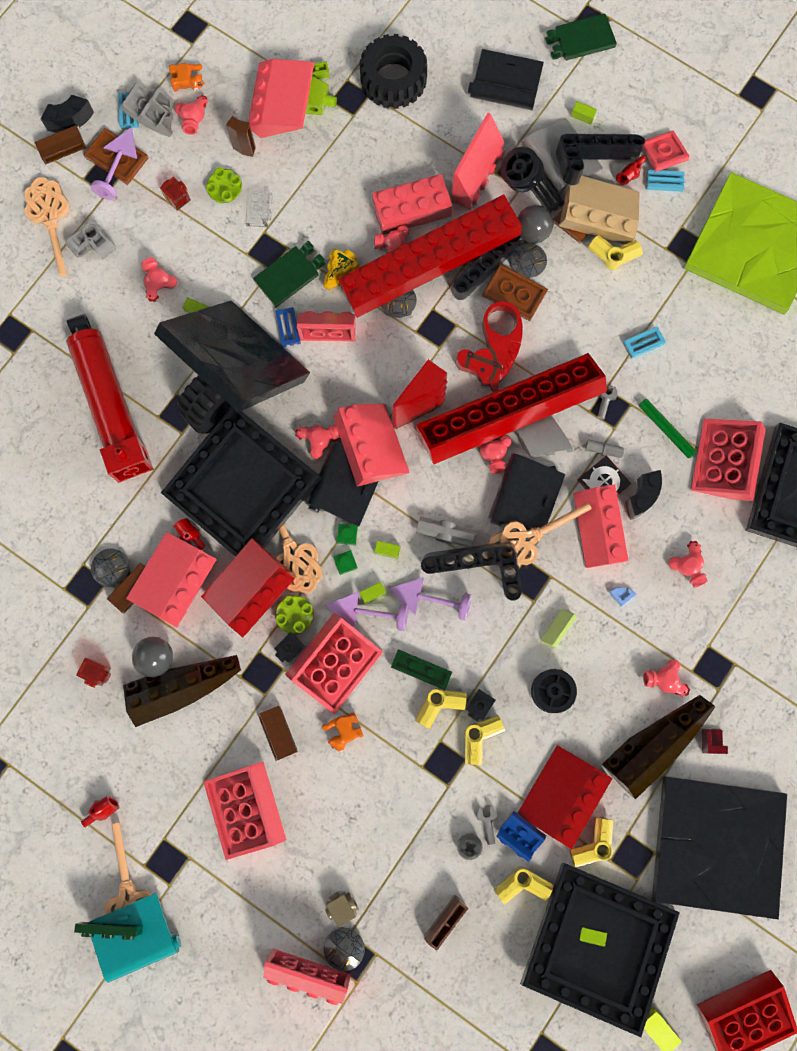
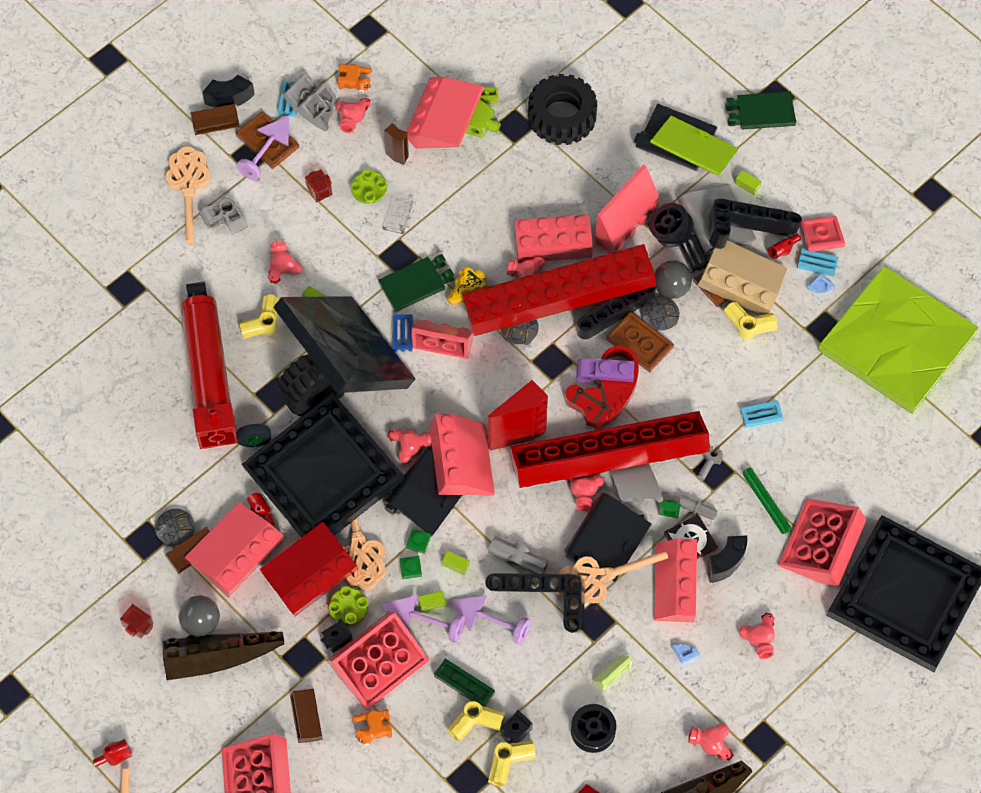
camera: 10 degrees right, 15 degrees down
none -> black wheel [236,424,271,447]
none -> light yellow piece [239,294,280,339]
none -> medium lavender plate [576,358,634,383]
none -> lime container [650,116,739,176]
none -> green plate [659,500,681,519]
none -> light blue tile [807,274,834,293]

